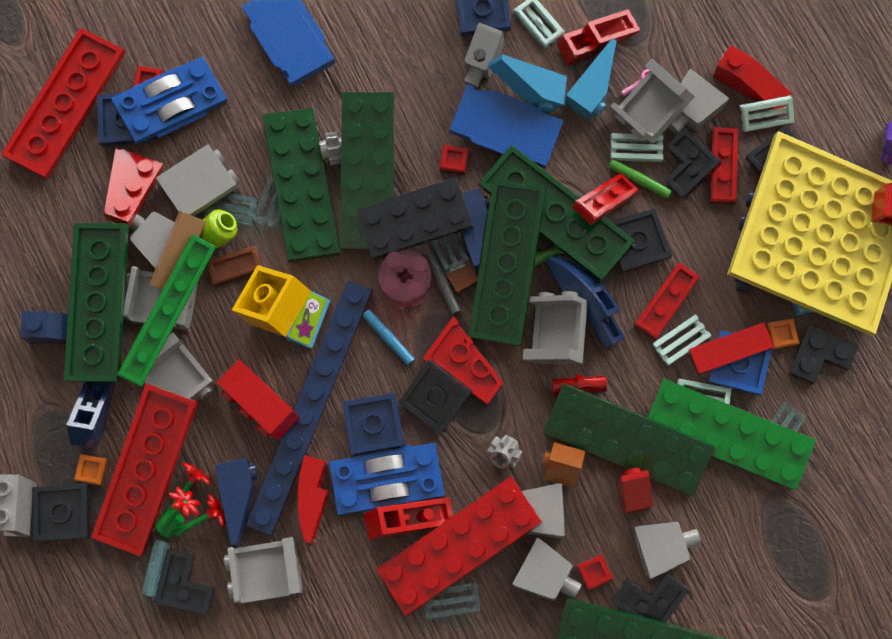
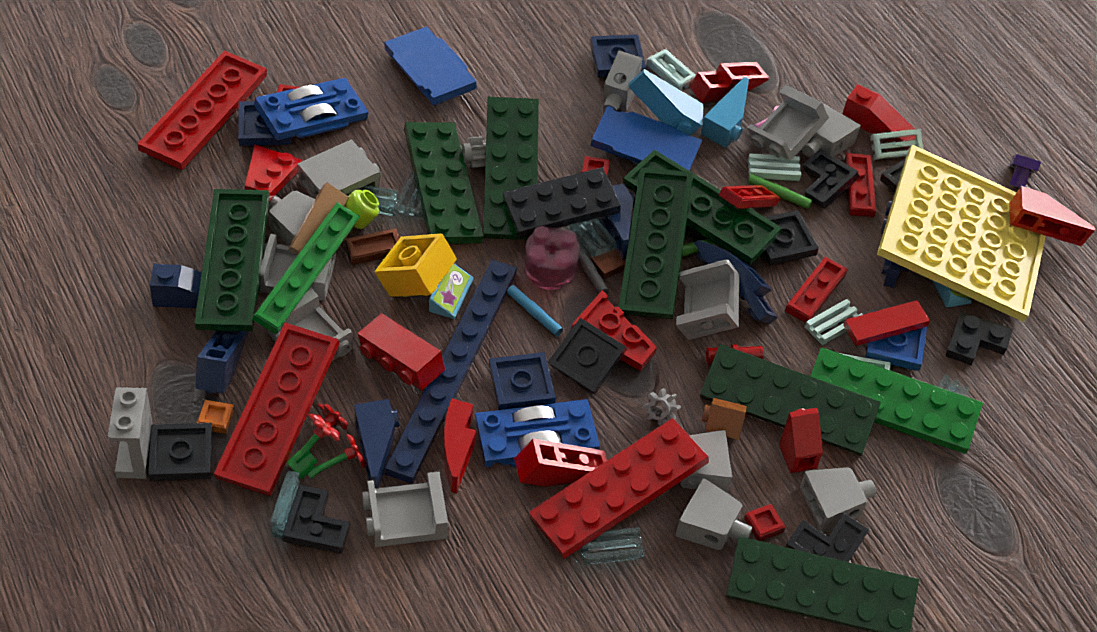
camera: 10 degrees left, 25 degrees down
orange tile [766,318,799,350] -> none

